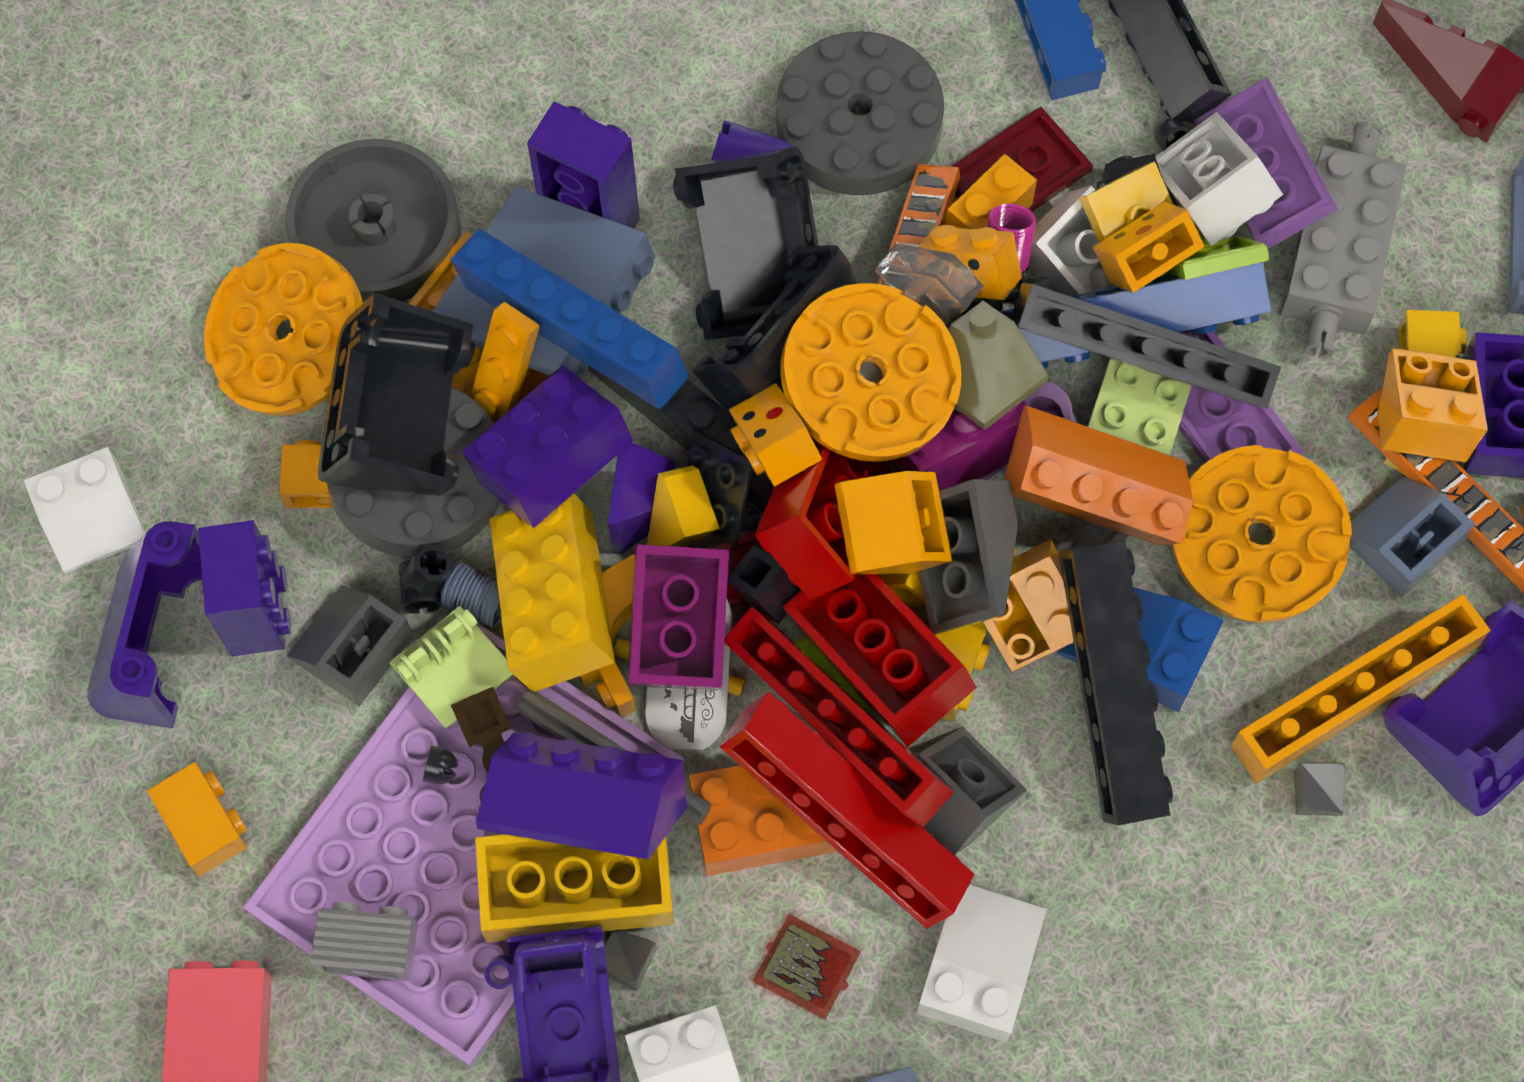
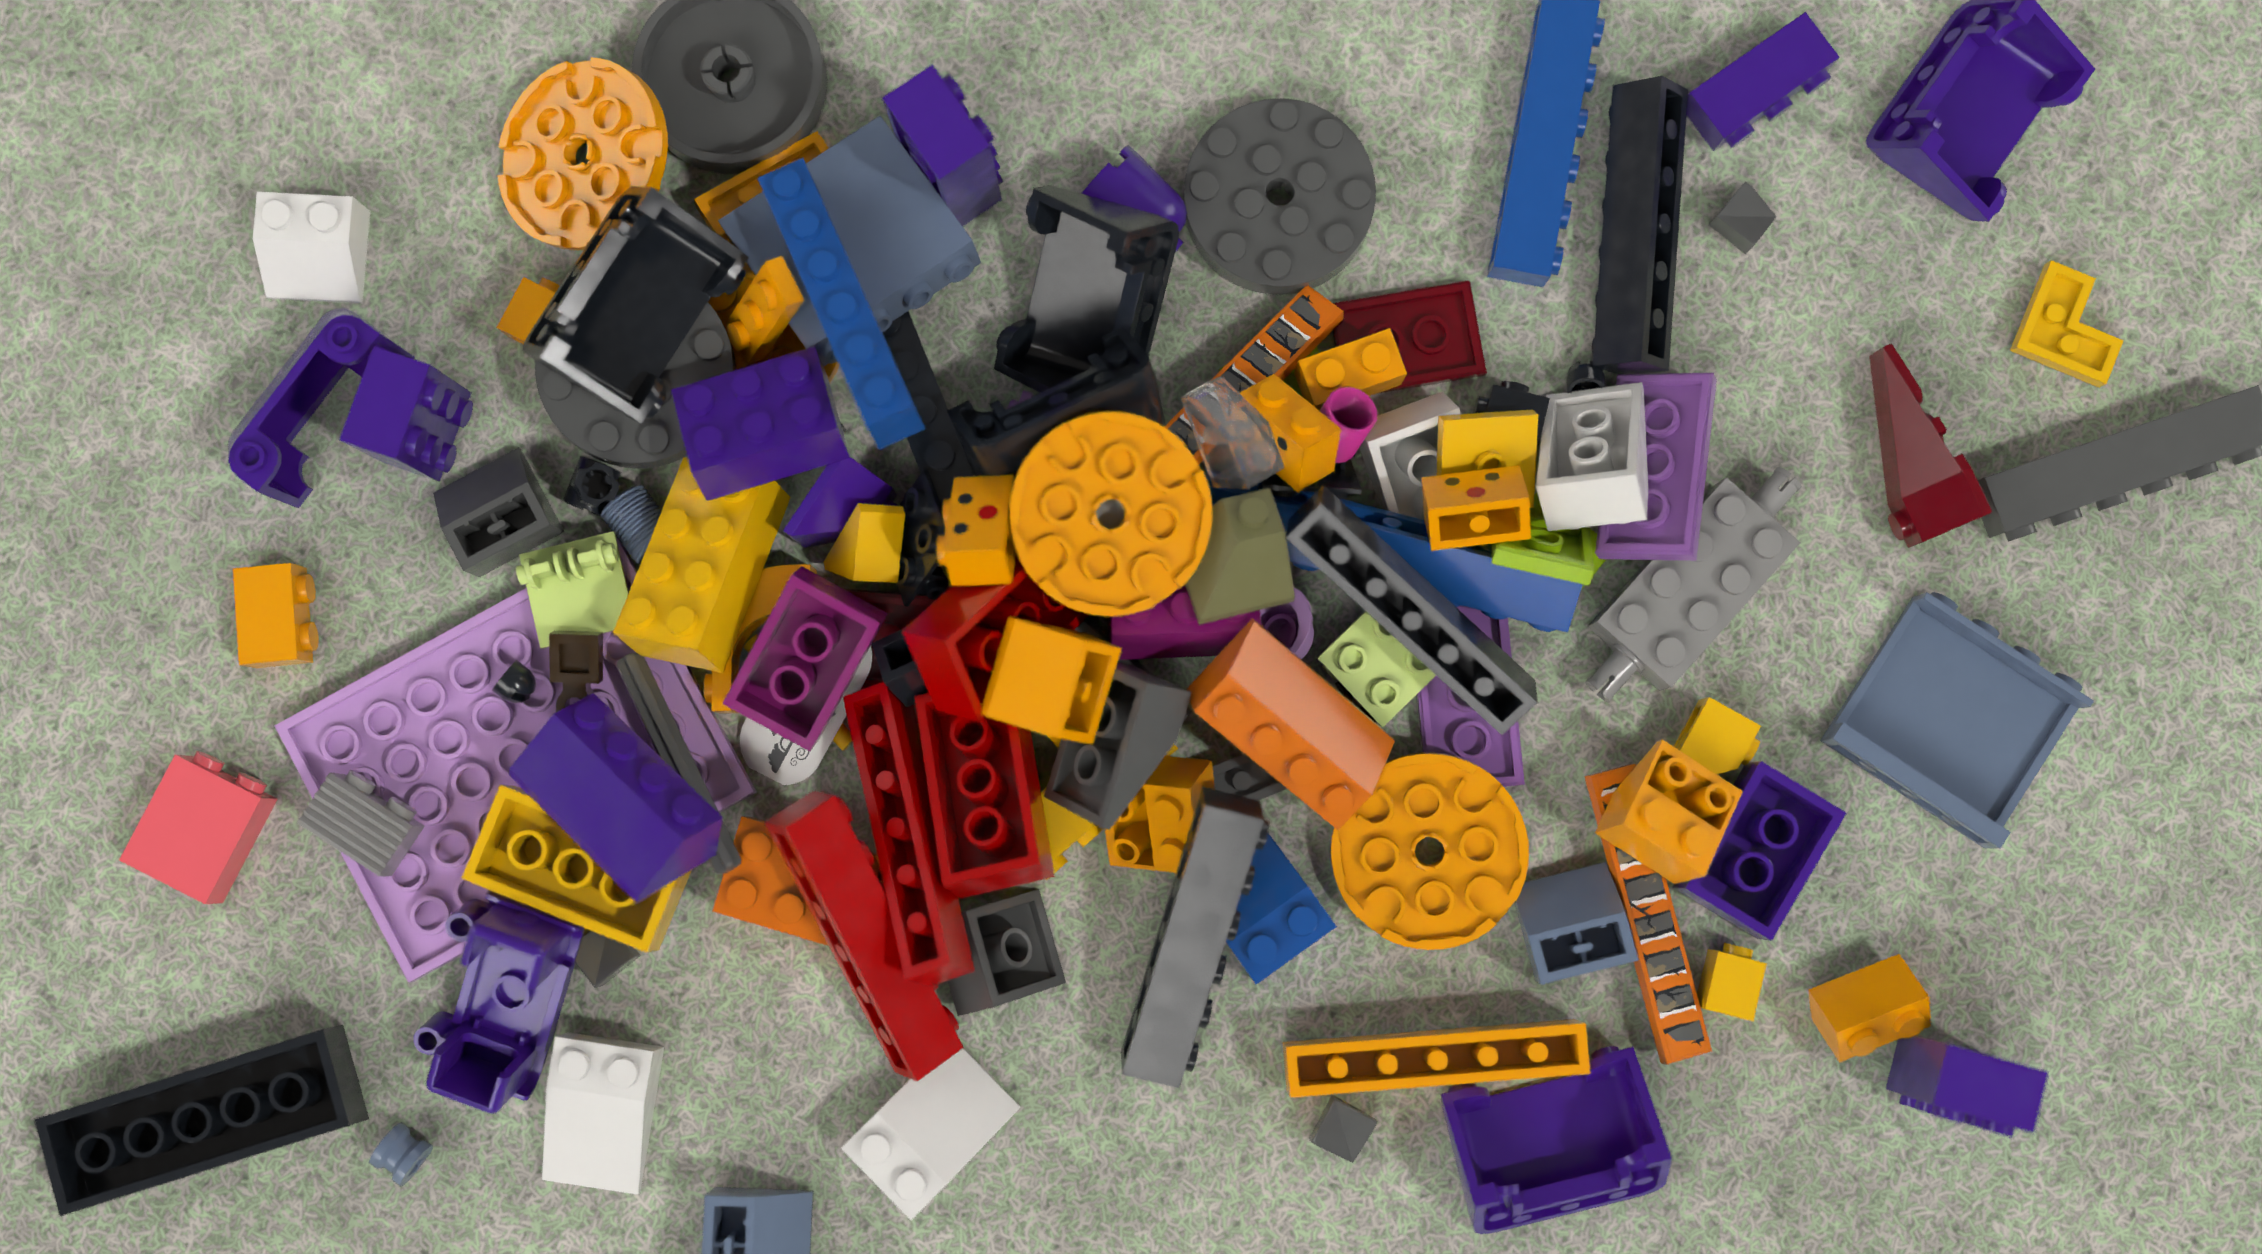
camera: 30 degrees right, 15 degrees up
piece [753,914,861,1020] -> none

